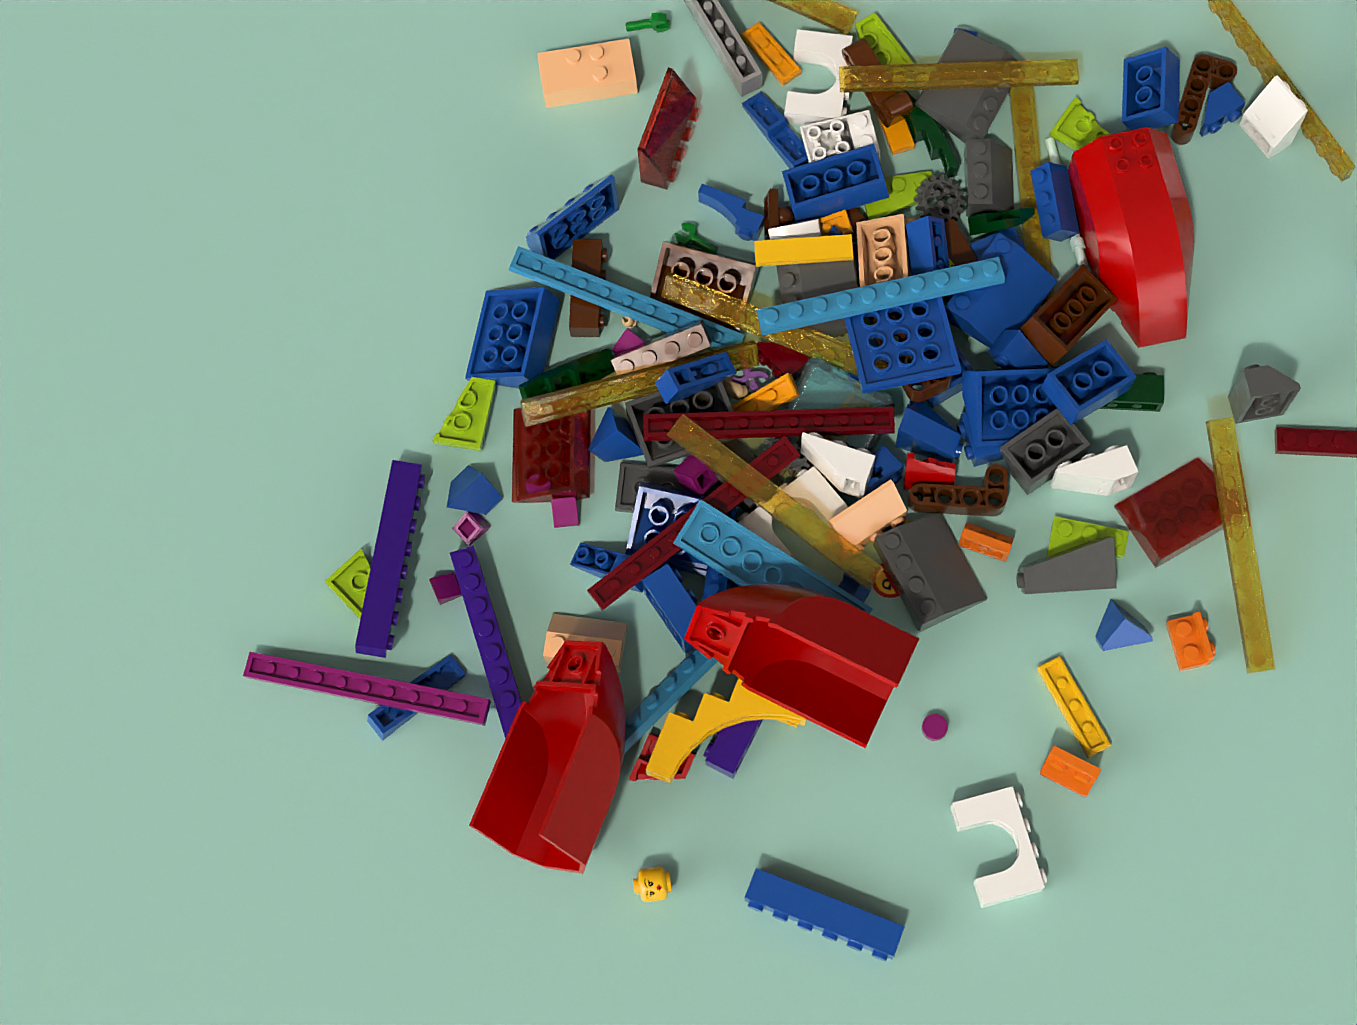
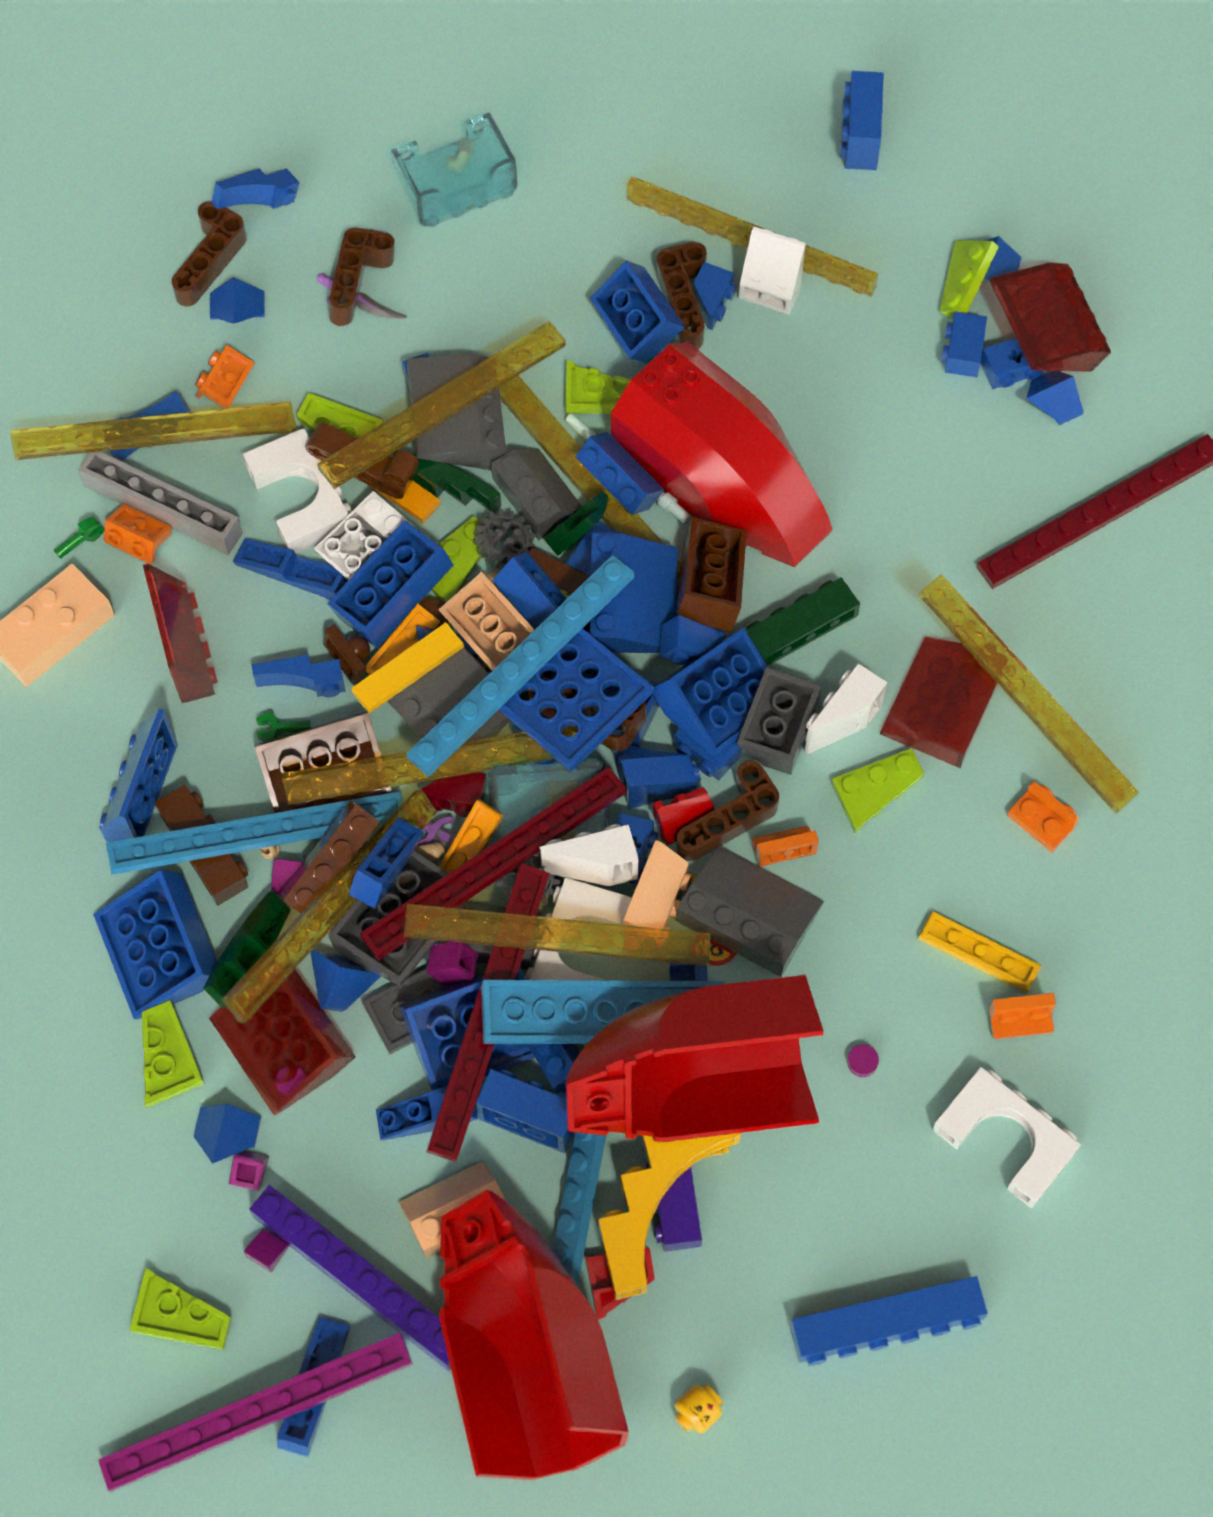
camera: 40 degrees left, 5 degrees down
dark purple brick [355,460,426,658] -> none
magenta slope [551,497,579,528] -> none
light orange tile [741,22,802,86] -> none
white slope [768,219,822,240] -> none
dark grey slope [1016,536,1117,594] -> none
blue brick [1041,339,1137,425] -> none
blue slope [1095,599,1153,651] -> none
dark grey slope [1228,364,1301,424] -> none
none -> orange bracket [103,504,172,564]

